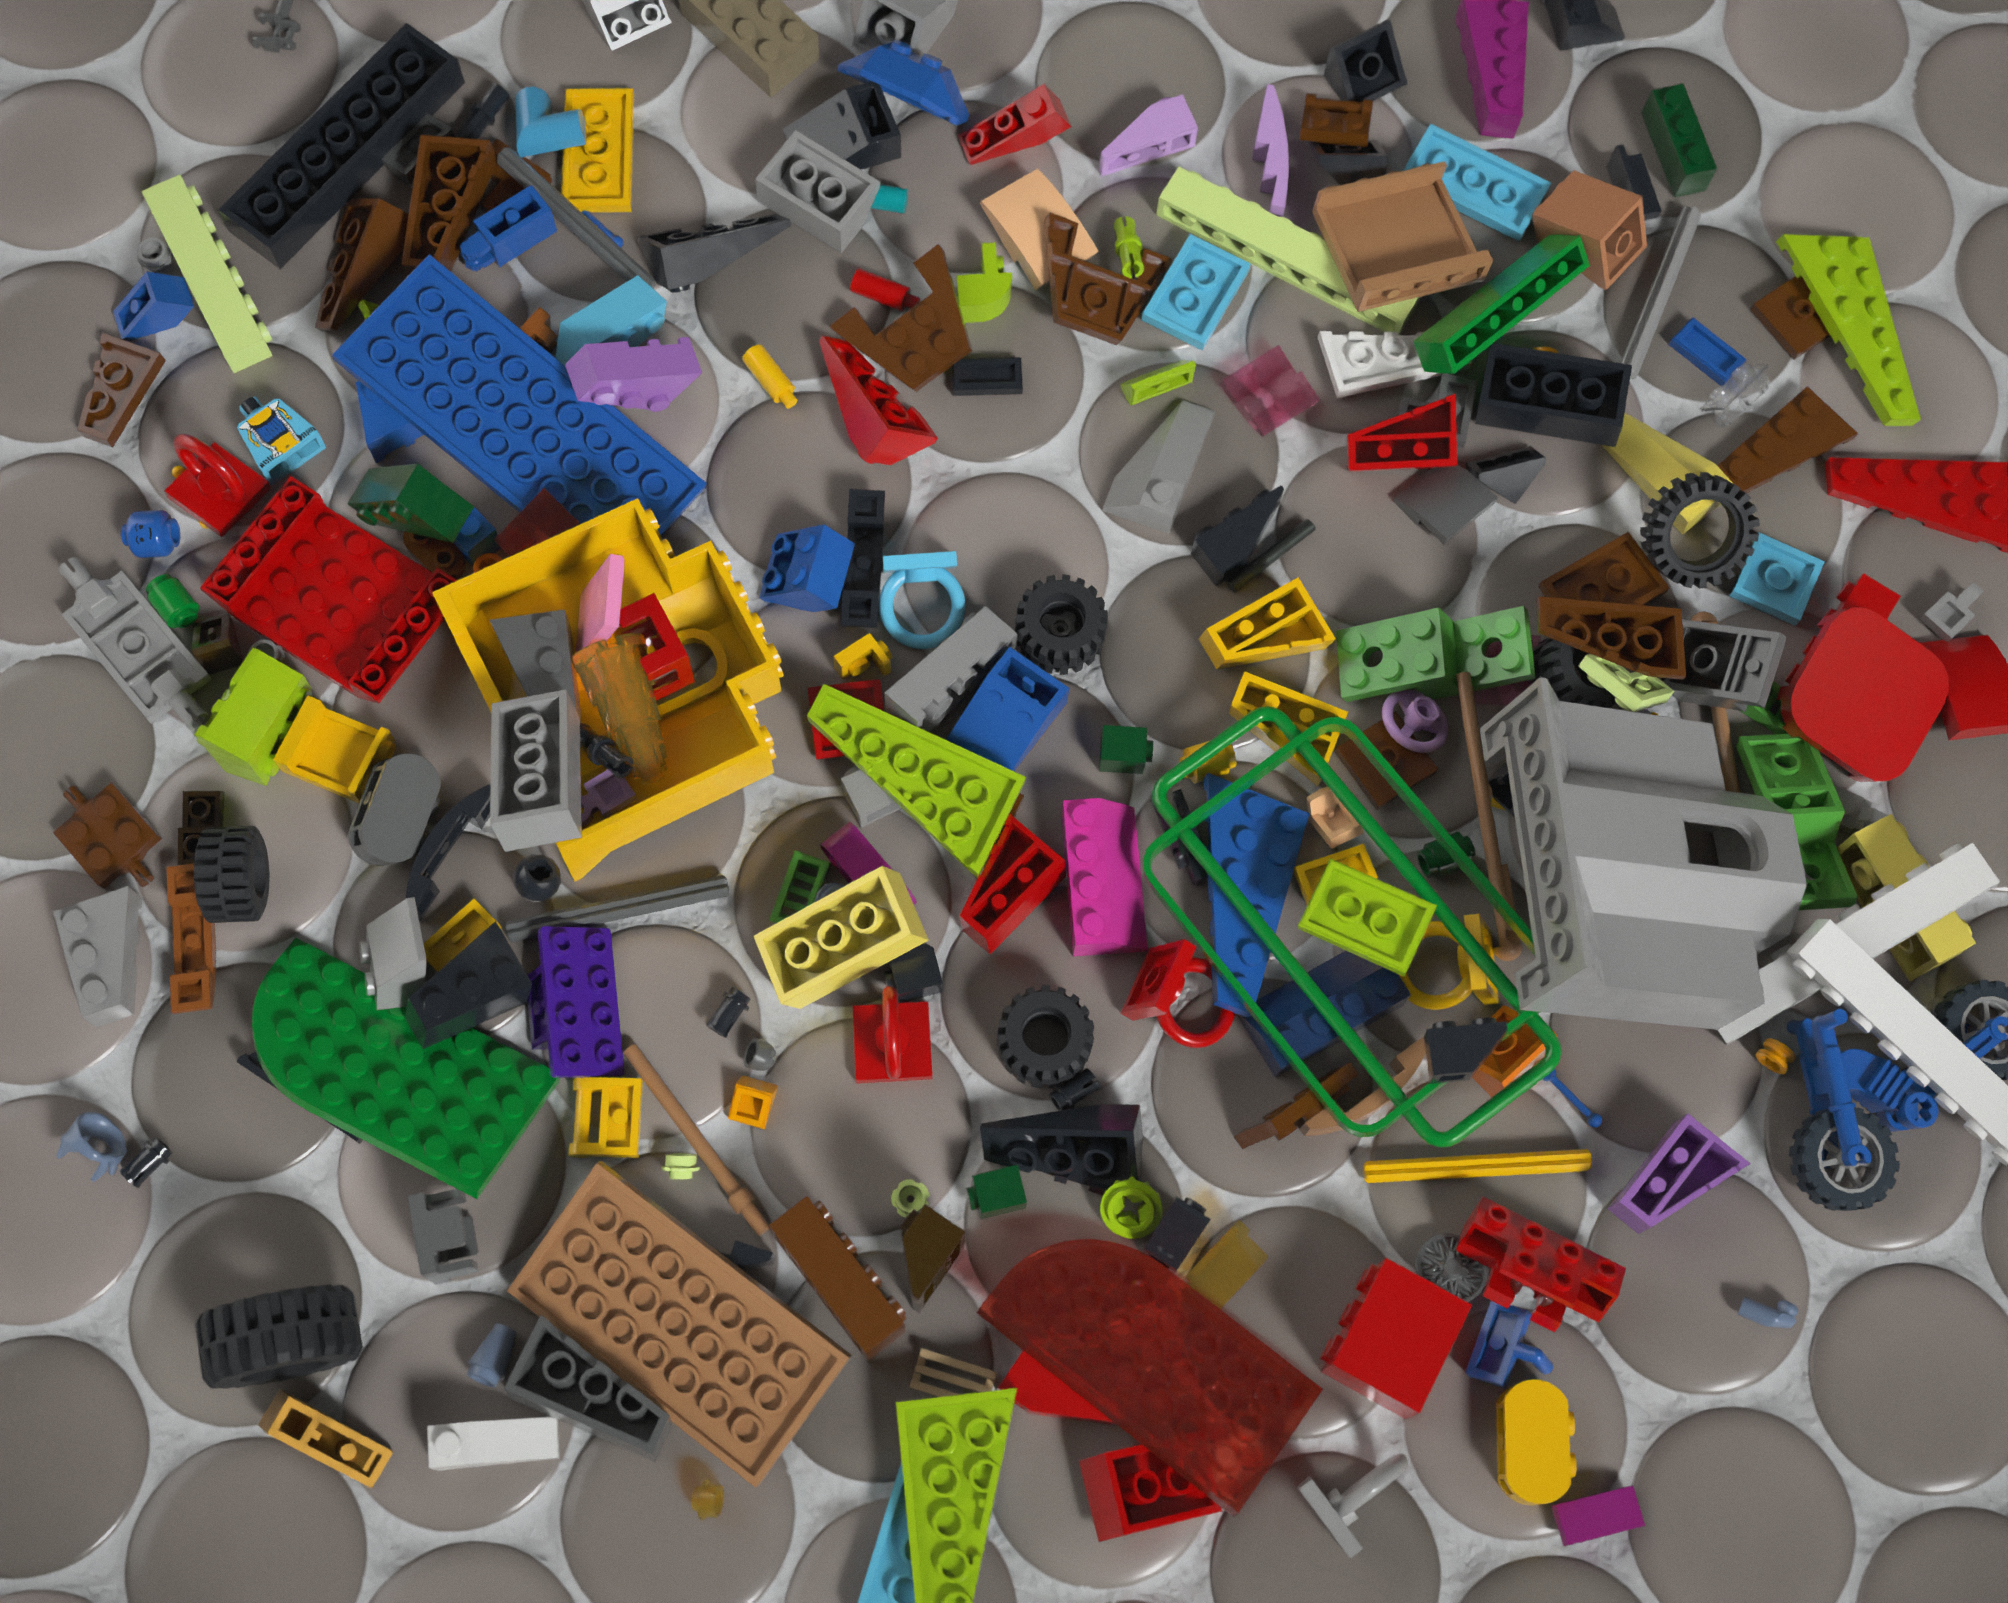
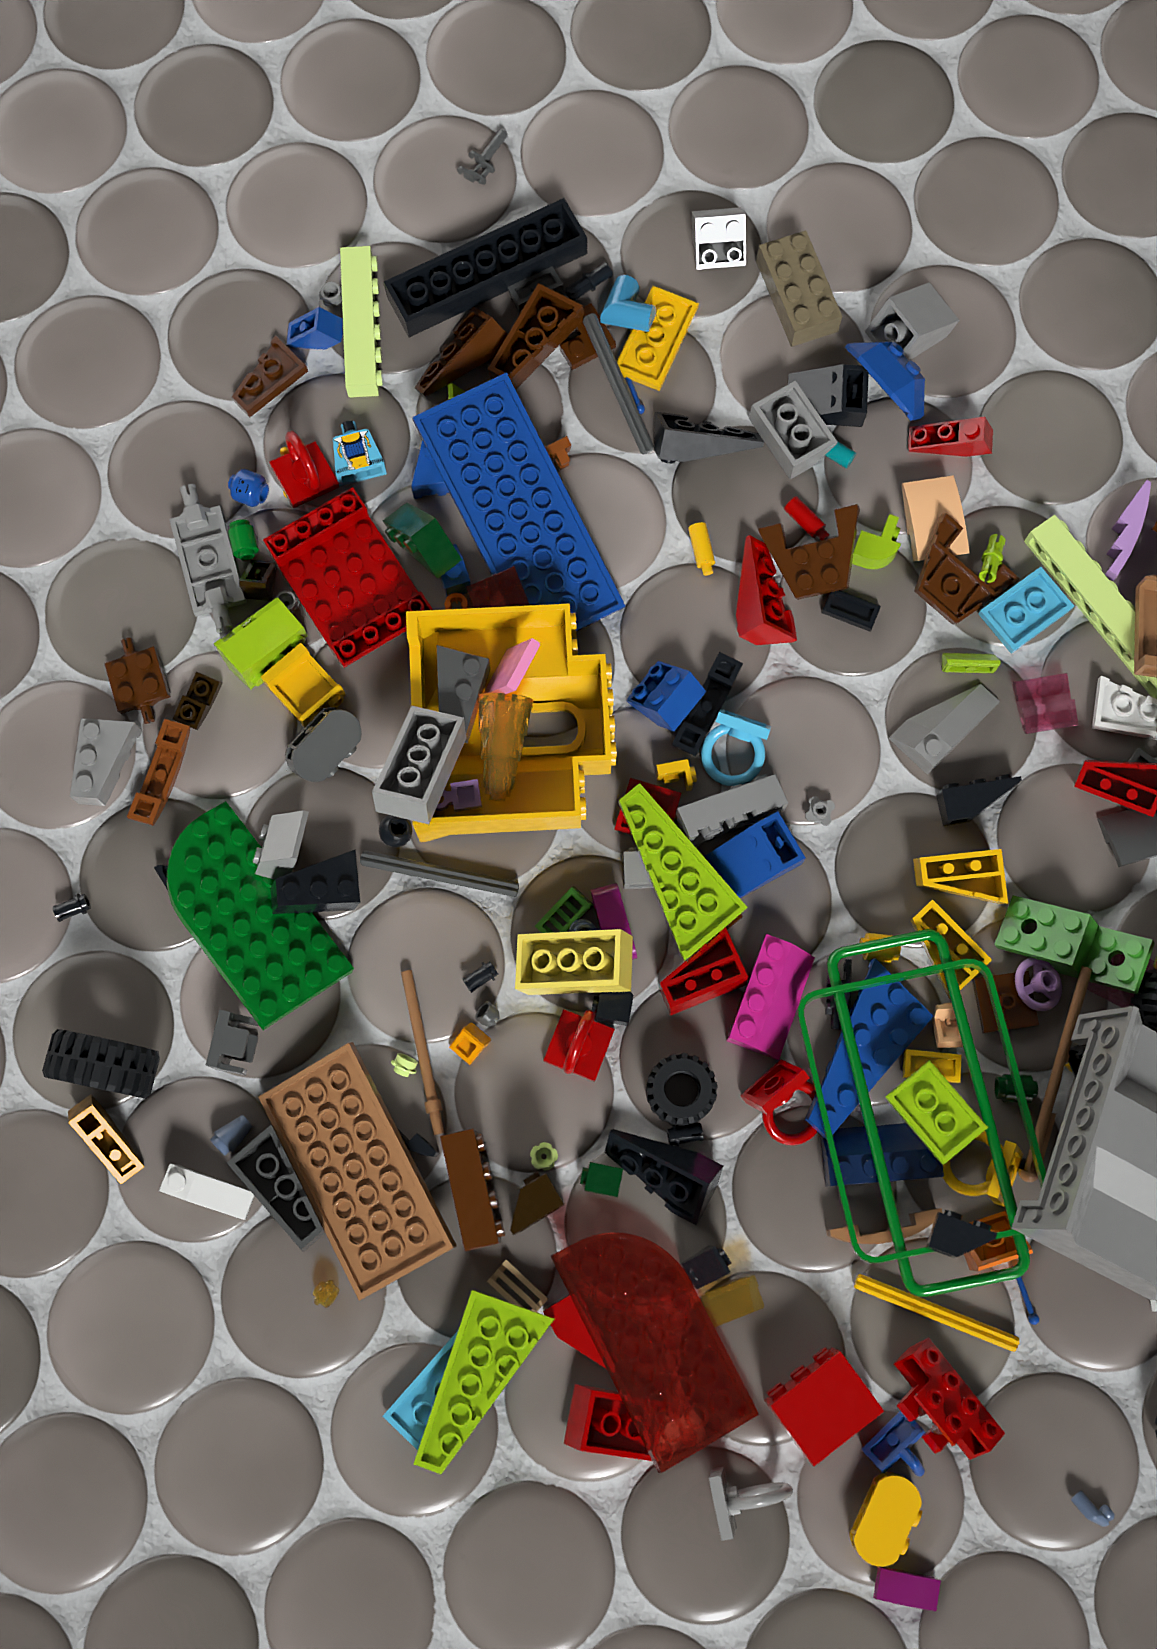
camera: 30 degrees right, 5 degrees up
sand blue piece [56,1112,126,1182] -> none
black tyre [194,826,270,923] -> none
reddish brown plate [403,532,466,580] -> none
black slope [406,784,491,922] -> none
yellow plate [423,899,501,972] -> none
blue hinge [460,185,557,271] -> none
dark purple bracket [527,926,625,1078] -> none
medium azure wedge [555,275,667,366] -> none
medium lavender wedge [565,337,702,412] -> none
yellow plate [568,1077,643,1158] -> none
black pin [580,723,634,779] -> none
red panel [619,593,695,701] -> none
black tyre [1015,574,1108,675] -> none
lavender slope [1099,94,1198,176] -> none
dark green brick [1099,725,1153,774] -> none
lime gear [1100,1177,1163,1239] -> none
pearl dark grey bar [1226,519,1316,593] -> none
reddish brown wing [1234,1062,1359,1149] -> none
dark grey wheel [1415,1233,1487,1303] -> none
medium lavender wedge [1608,1113,1751,1234] -> none

